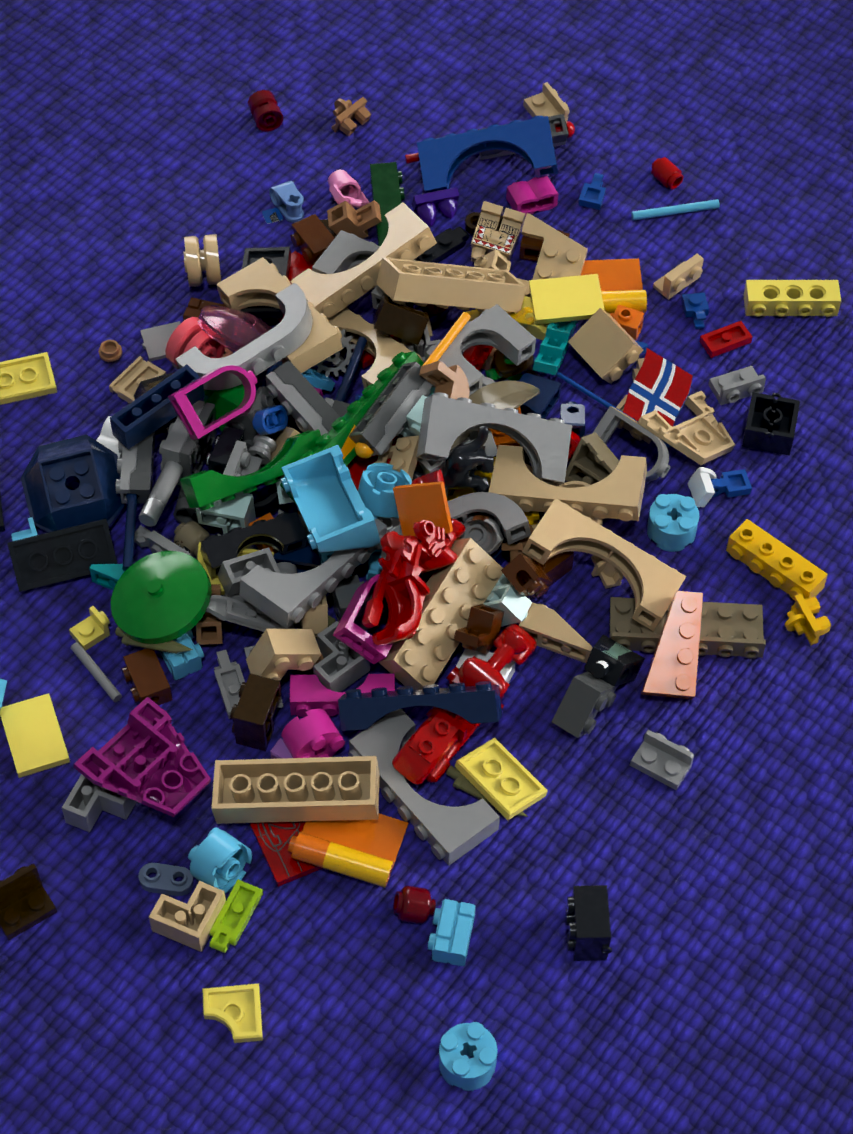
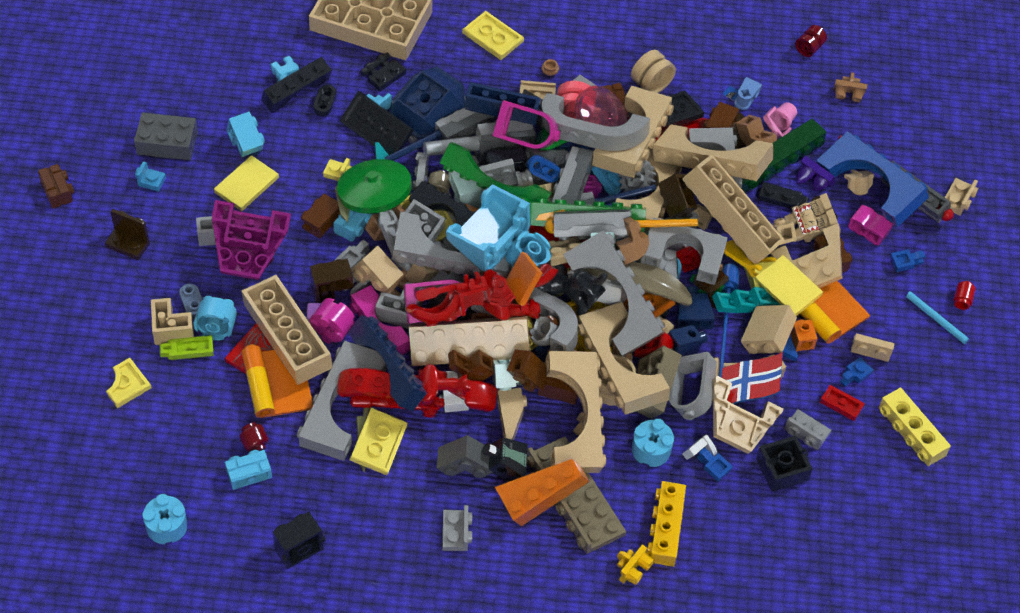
camera: 55 degrees right, 0 degrees up
light grey bar [71,642,122,702] -> none
none -> tan piece [844,169,874,195]

